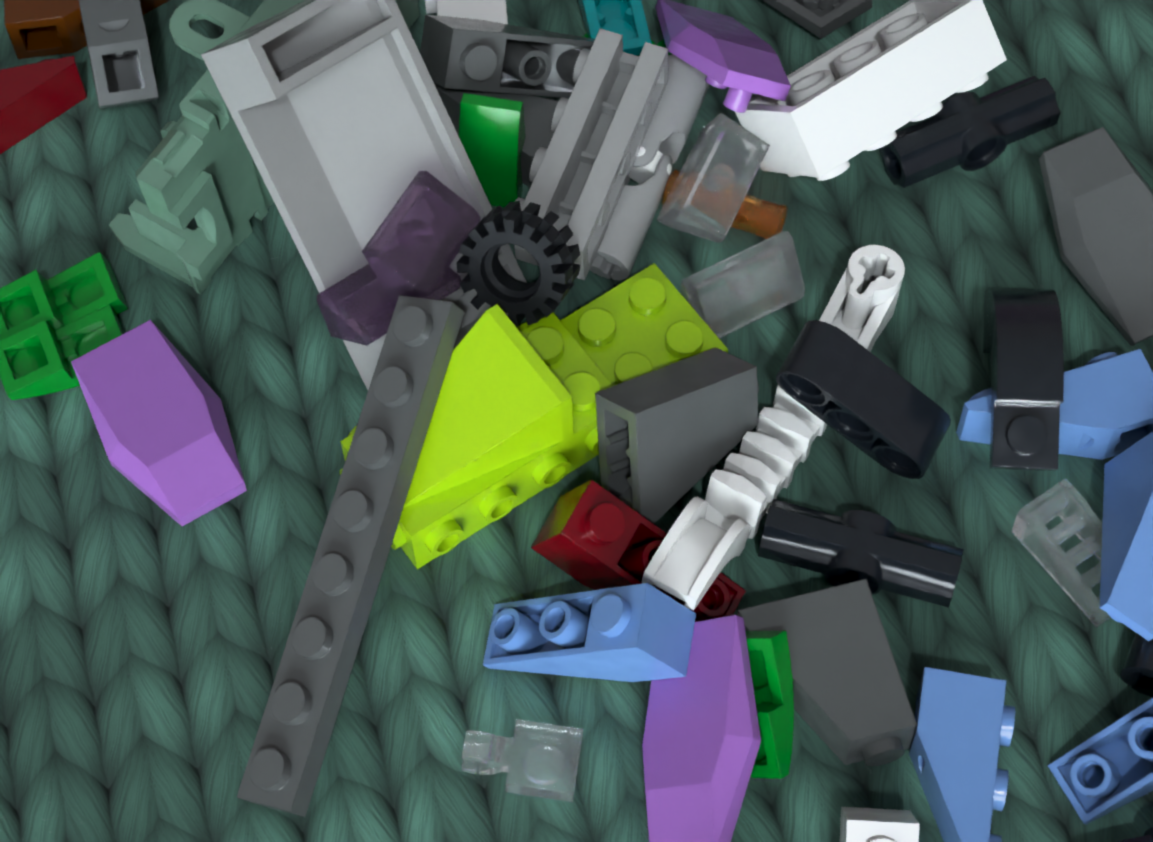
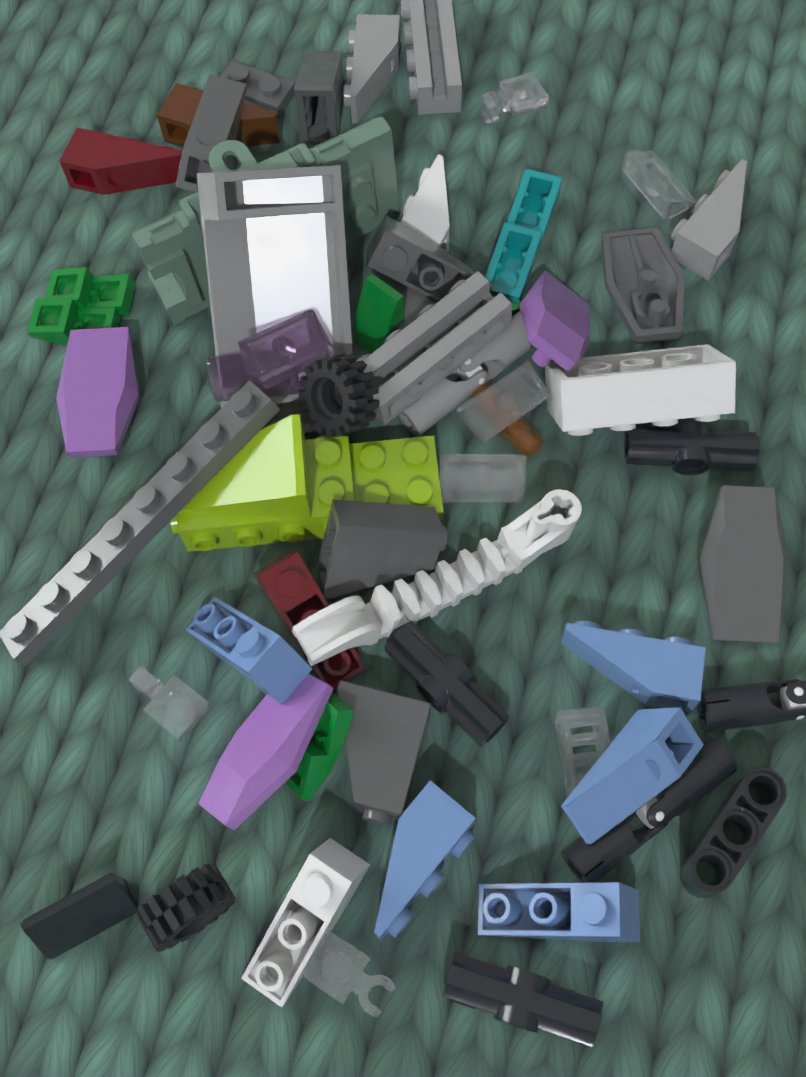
camera: 30 degrees right, 5 degrees up
black beam [776,320,951,479] -> none
black arch [983,287,1064,471] -> none

